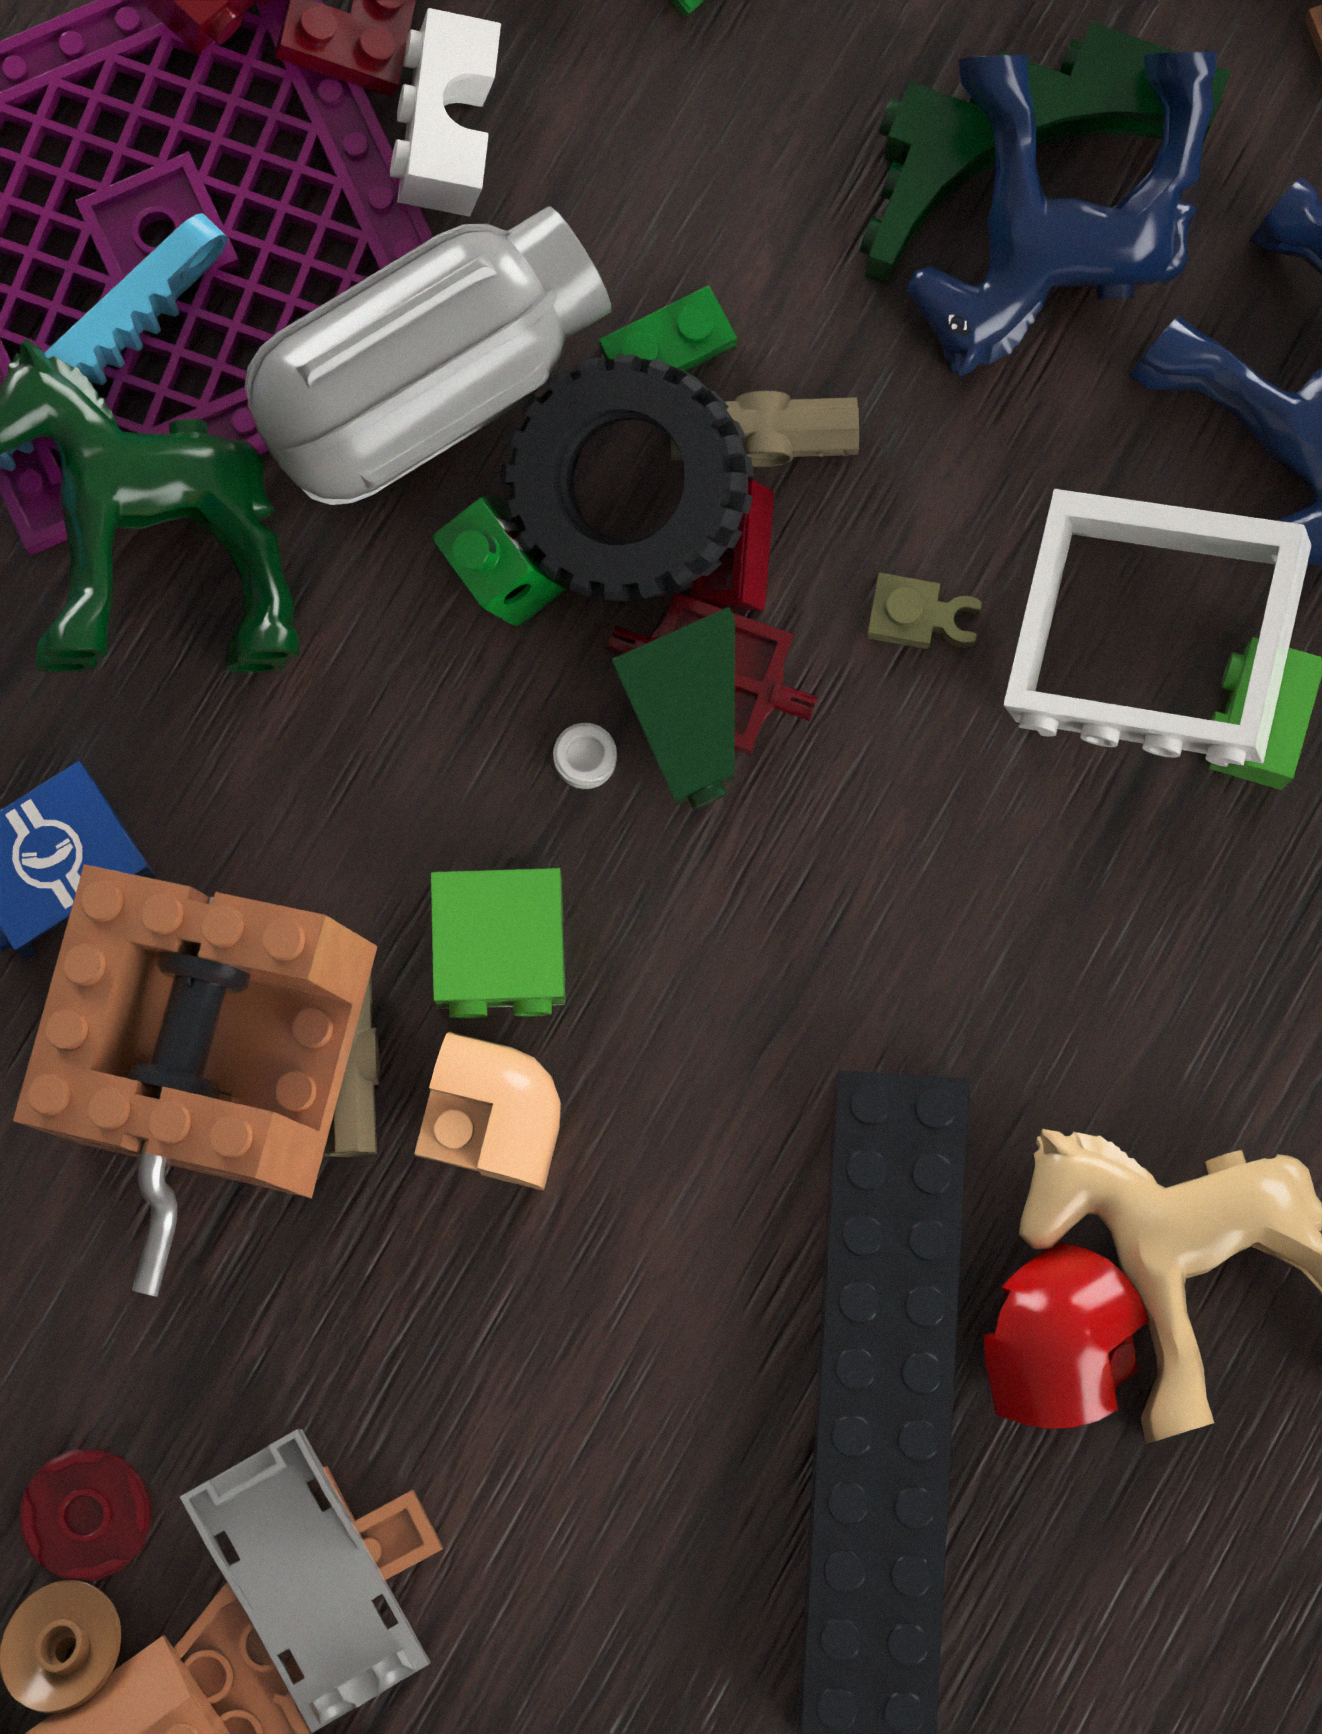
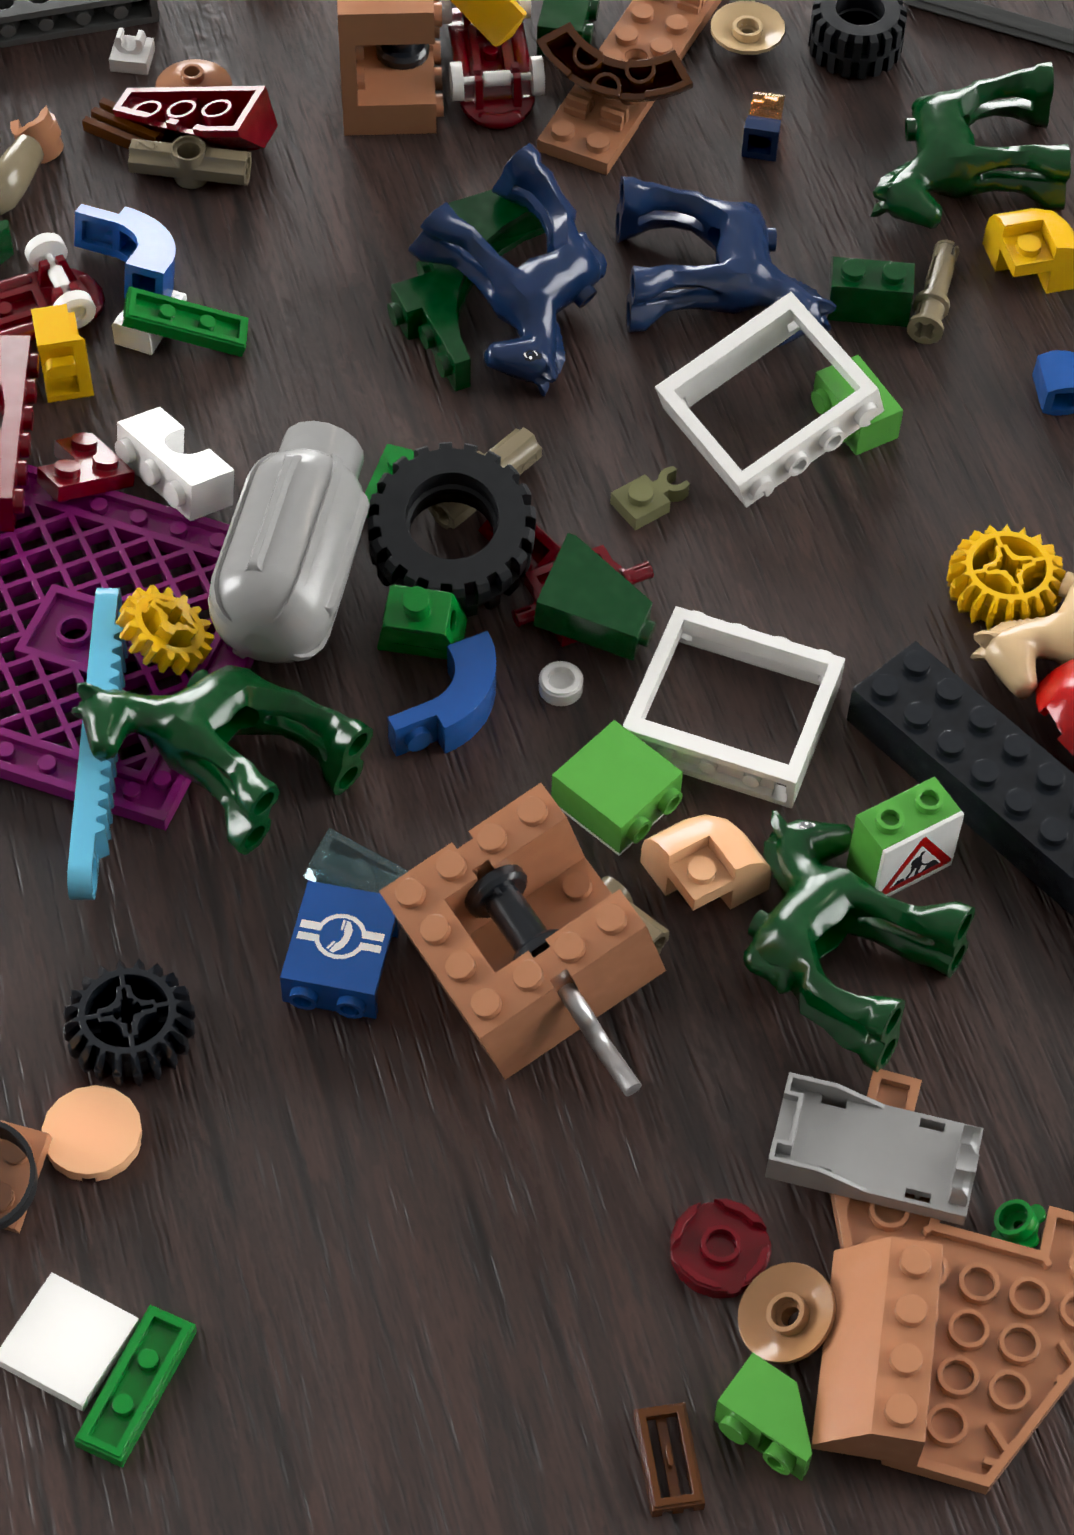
camera: 45 degrees left, 25 degrees down
none -> yellow gear [116,585,215,675]
none -> clear light blue slope [303,828,408,893]
none -> blue arch [387,630,496,757]
none -> white window [623,606,845,809]
none -> dark green animal [743,810,975,1072]
none -> piece [846,776,964,896]
none -> yellow gear [946,524,1066,630]

